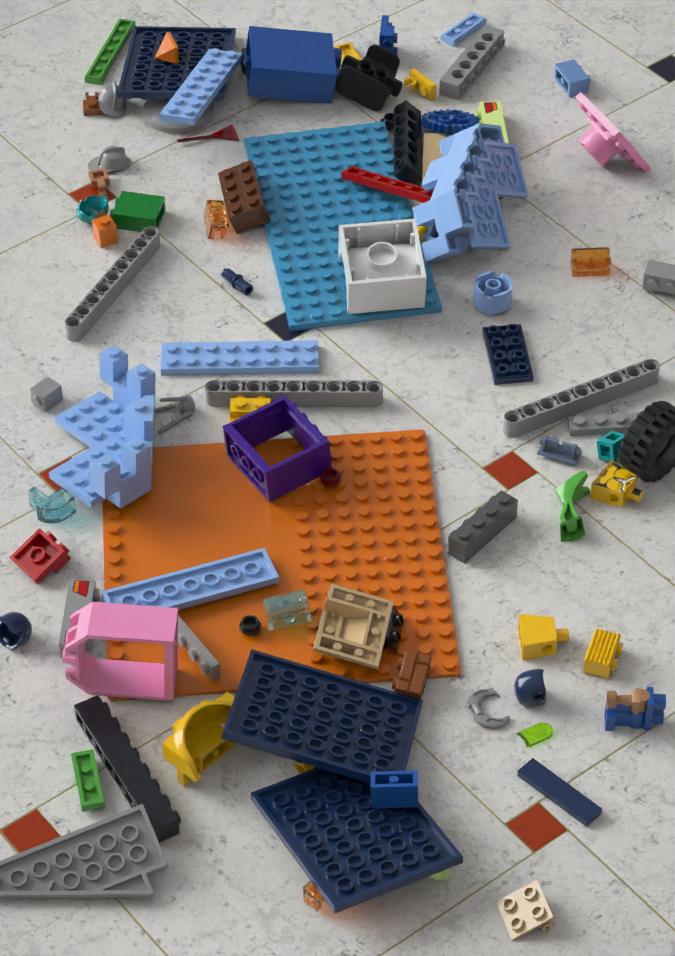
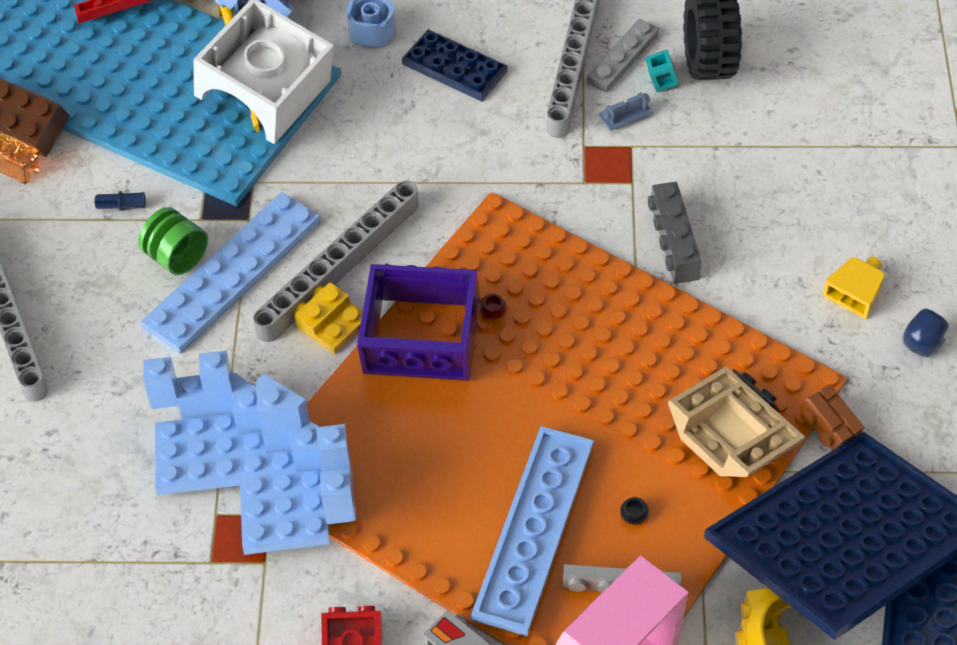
camera: 50 degrees left, 10 degrees up
clear light blue brick [28,487,76,524] -> none
light grey brick [30,377,63,412] -> none
light grey plant [155,395,195,434] -> none
clear light blue brick [263,590,312,630] -> none
light grey piece [468,689,510,728] -> none
bright green animal [556,471,590,542] -> none
yellow brick [583,628,624,678] -> none
yellow torso [590,461,644,507] -> none
none -> bright green wheel [138,207,208,275]

